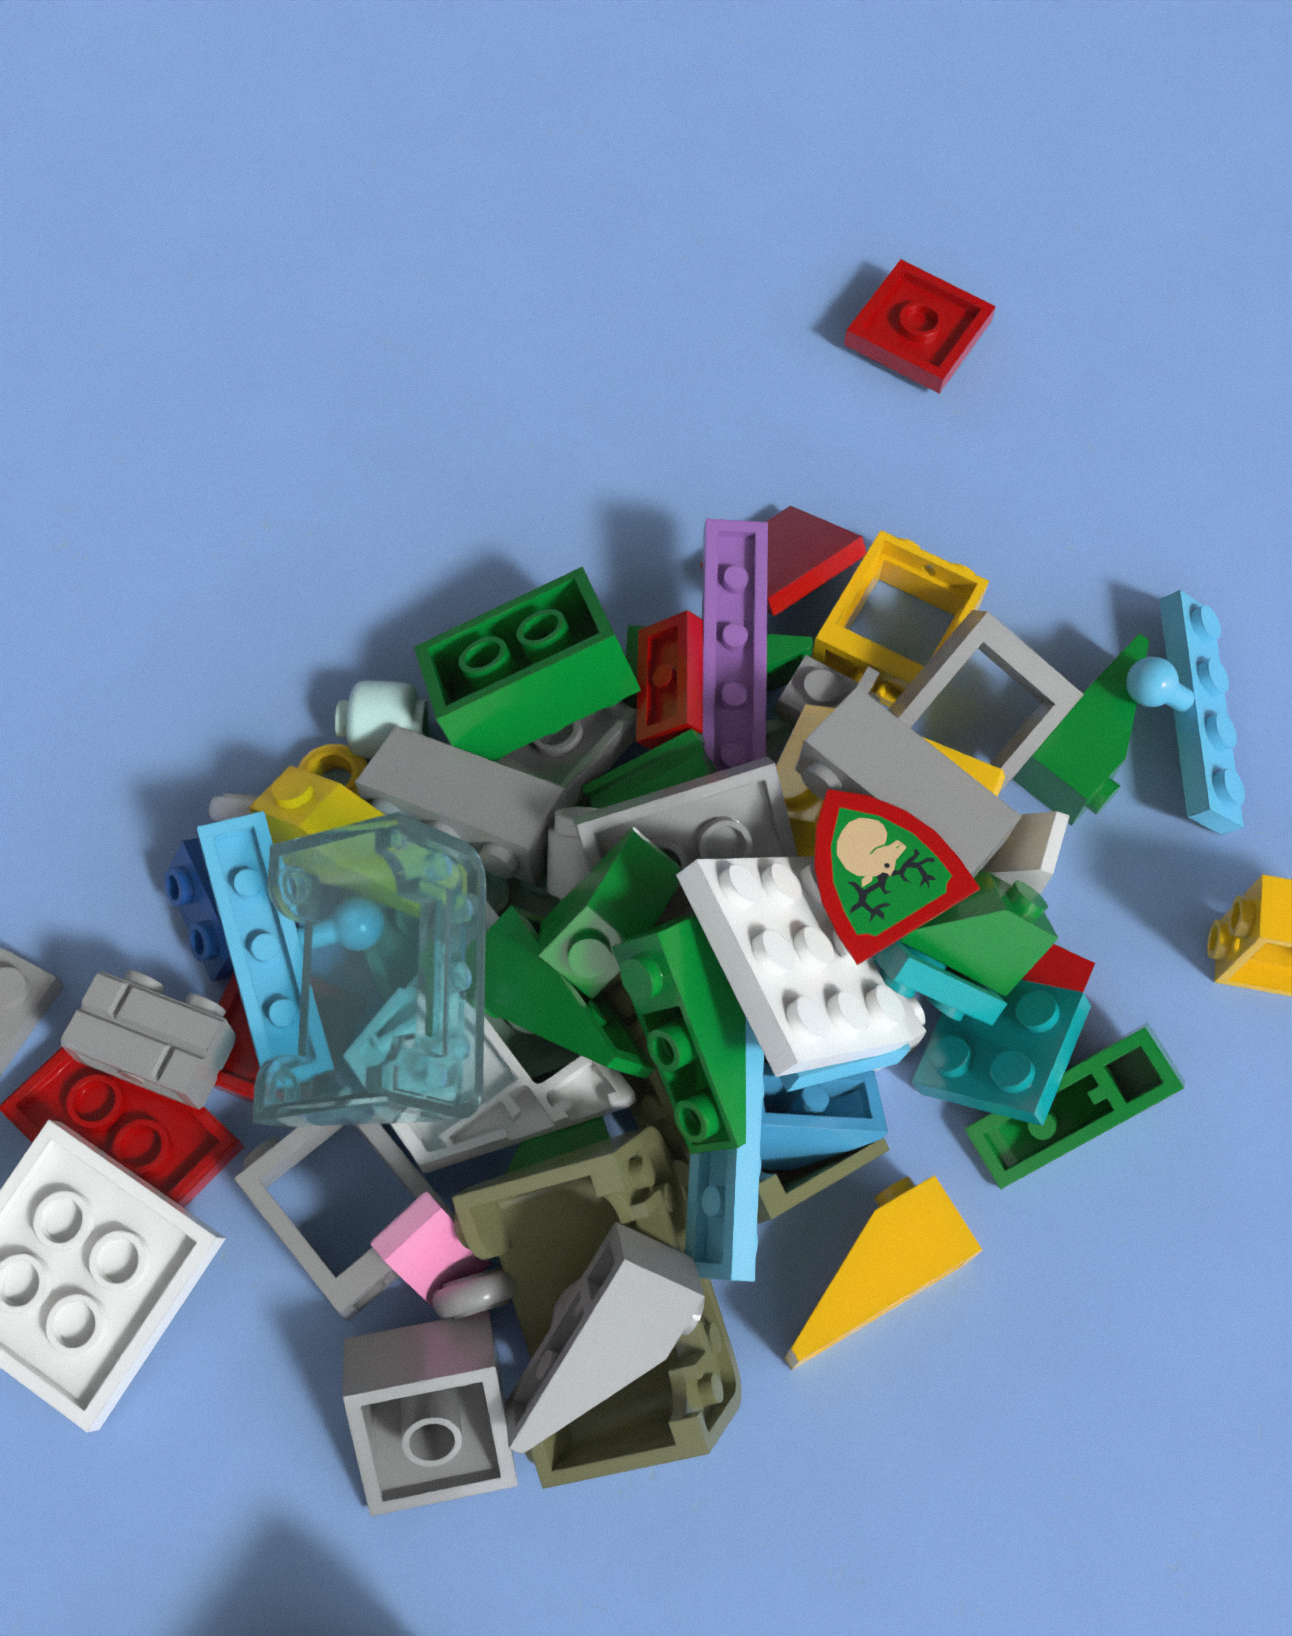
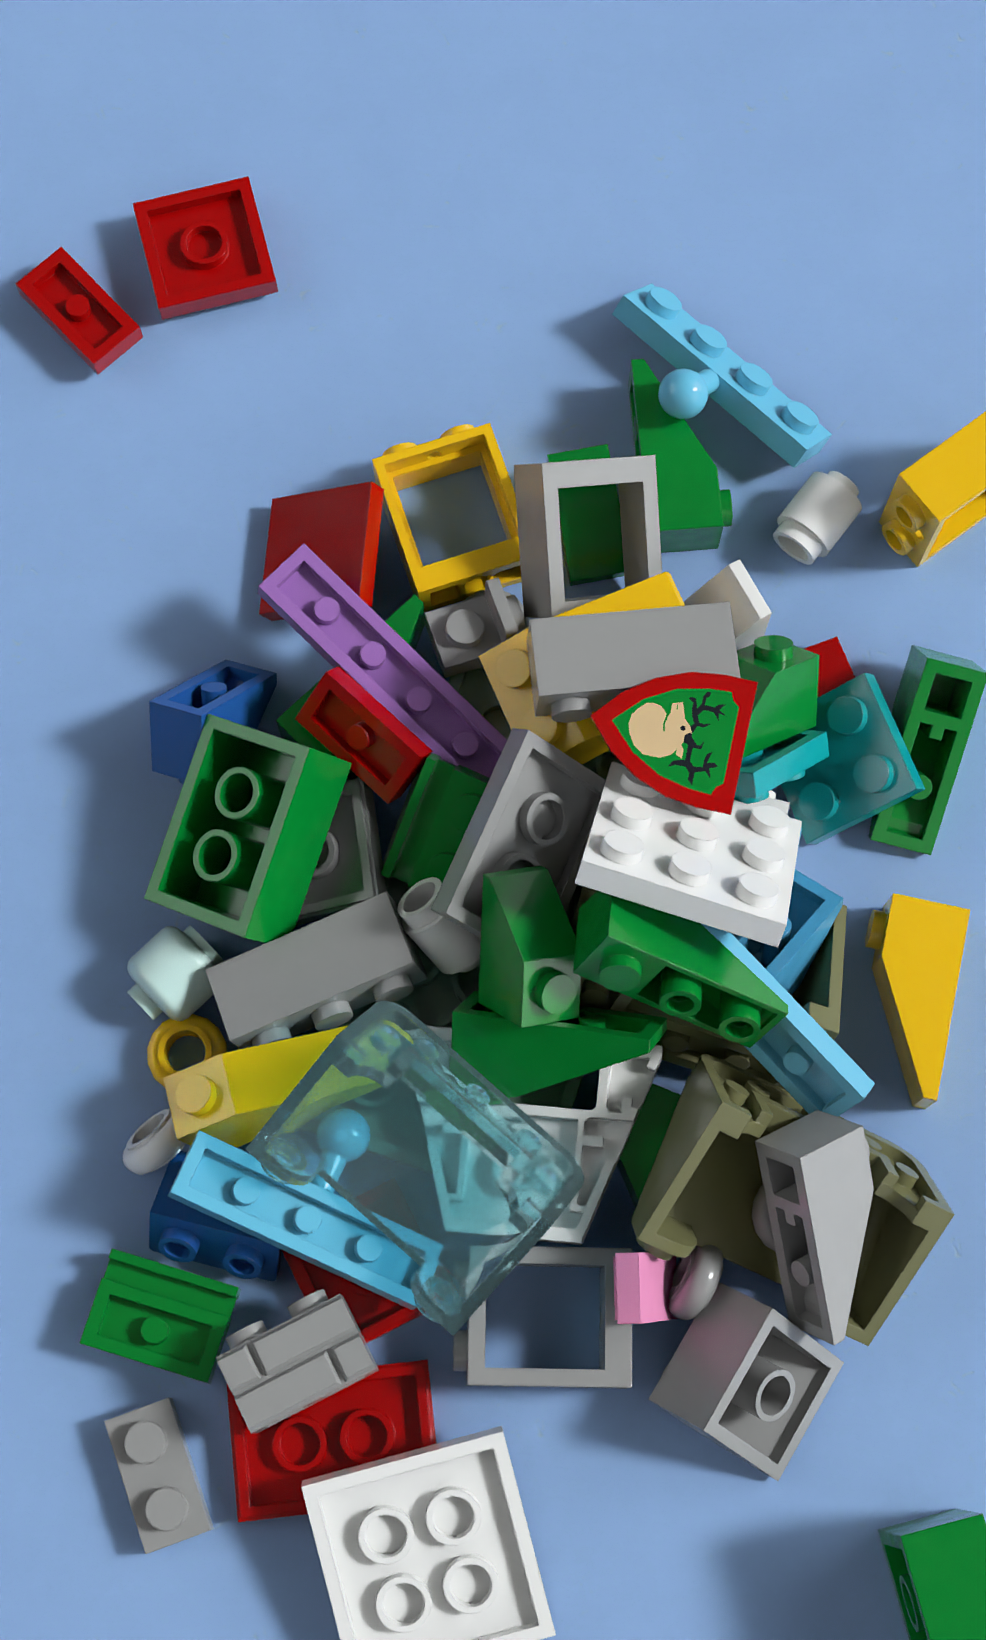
camera: 45 degrees left, 10 degrees up
none -> red plate [16,247,143,375]
none -> green plate [79,1248,241,1384]
none -> blue slope [149,659,277,784]
none -> green slope [547,444,624,586]
none -> white brick [773,471,862,565]

